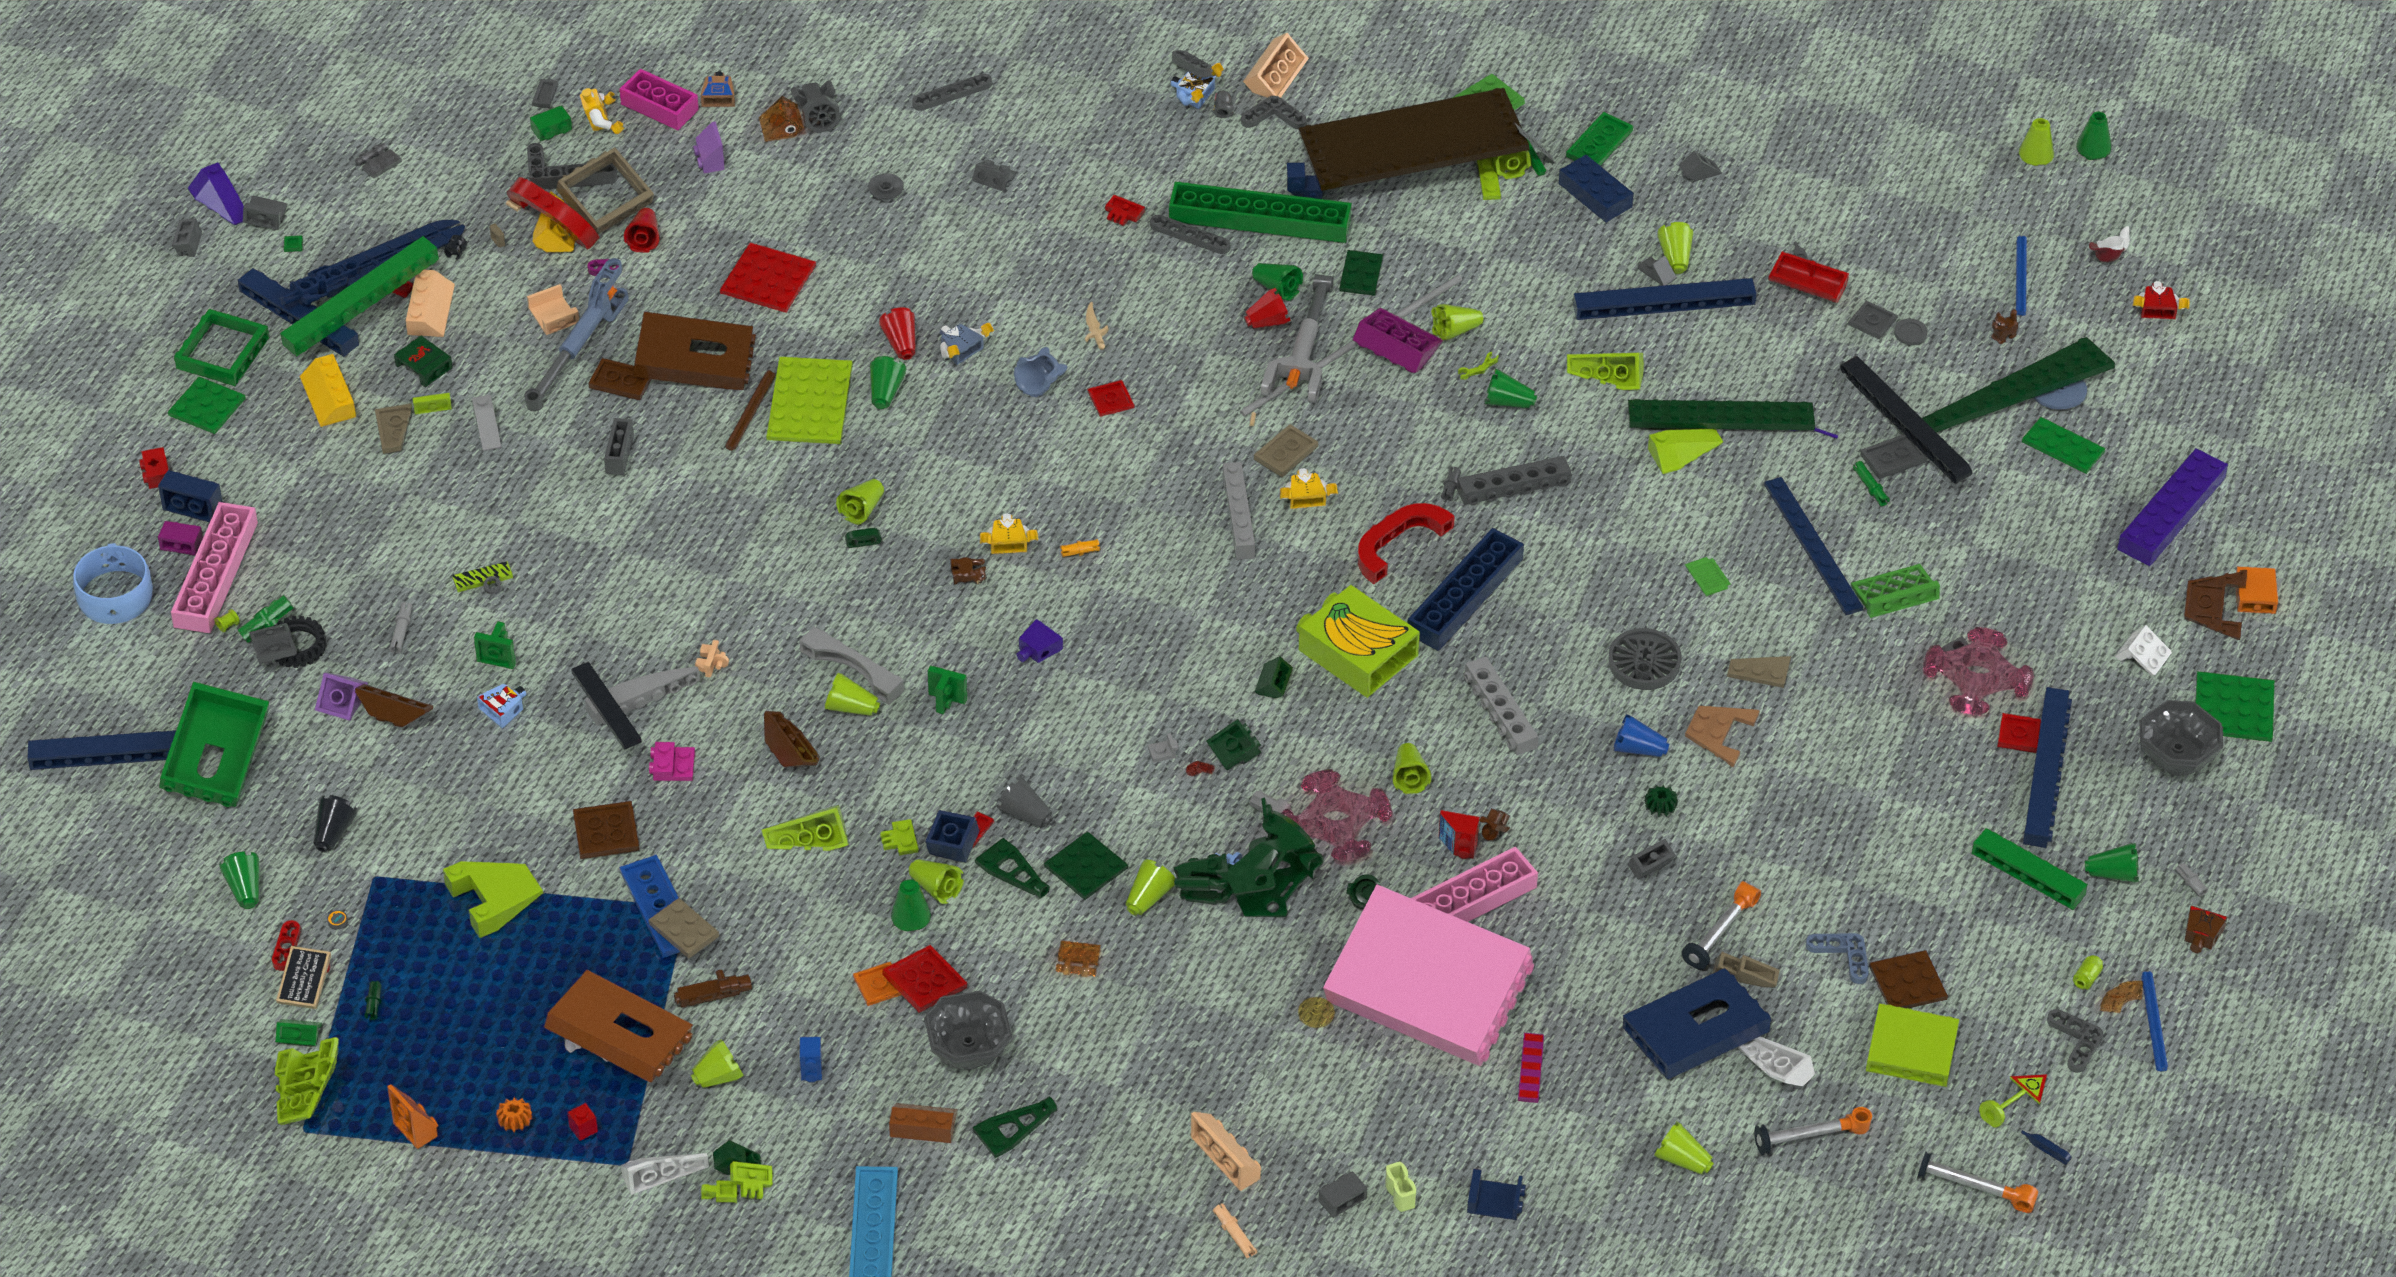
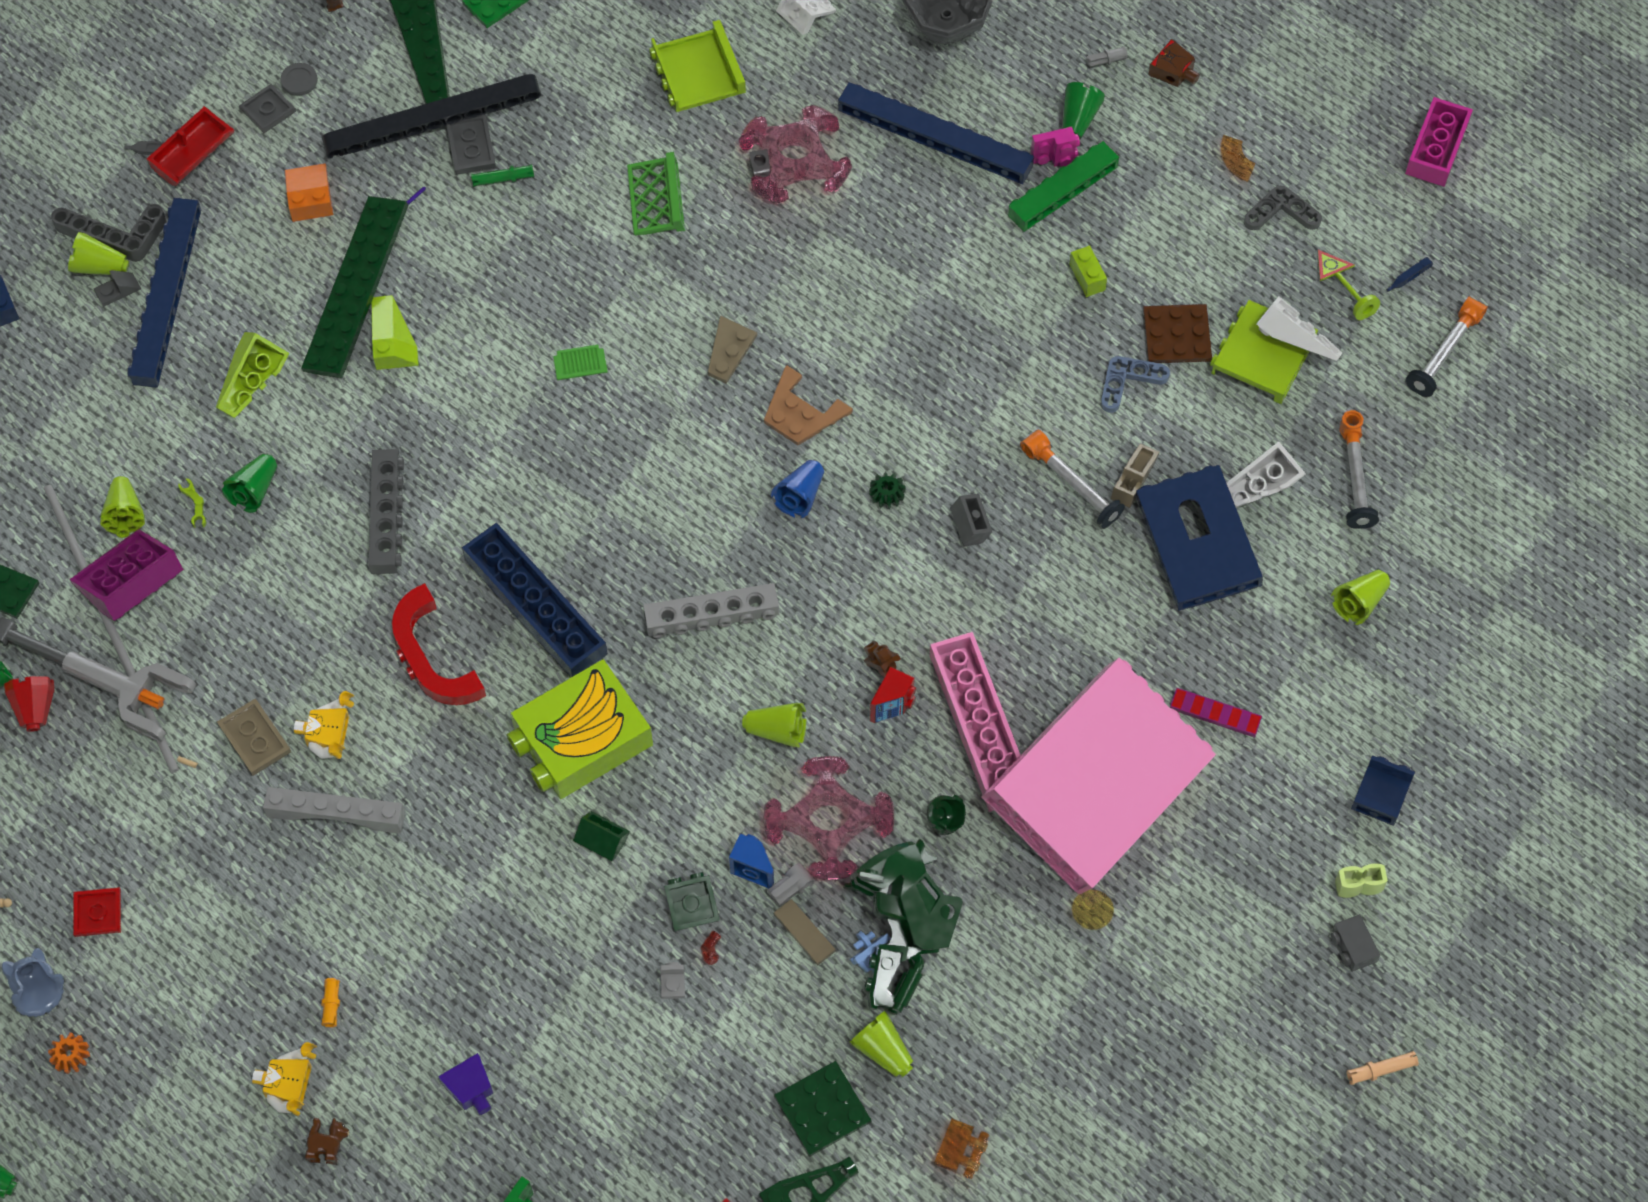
camera: 75 degrees left, 15 degrees up
dark grey cone [997,776,1053,828] -> none
light nougat slope [1191,1112,1261,1191] -> none
dark grey pin [1441,467,1461,501] -> none
dark grey piece [1608,628,1682,690] -> none
dark blue plate [1764,477,1863,616] -> none
red plate [1997,713,2041,753] -> none
lime head [2073,955,2103,990] -> none
blue axle [2141,971,2168,1072] -> none
none -> orange gear [48,1033,90,1074]
none -> dark grey beam [51,204,166,262]
none -> orange slope [285,163,334,222]
none -> lime panel [649,20,746,112]
none -> blue slope [729,833,774,889]
none -> dark tan tile [774,899,836,966]
none -> dark pink plate [1031,127,1080,167]
none -> lime brick [1069,245,1107,297]
none -> white wedge [1256,296,1342,361]
none -> dark pink brick [1405,97,1473,187]

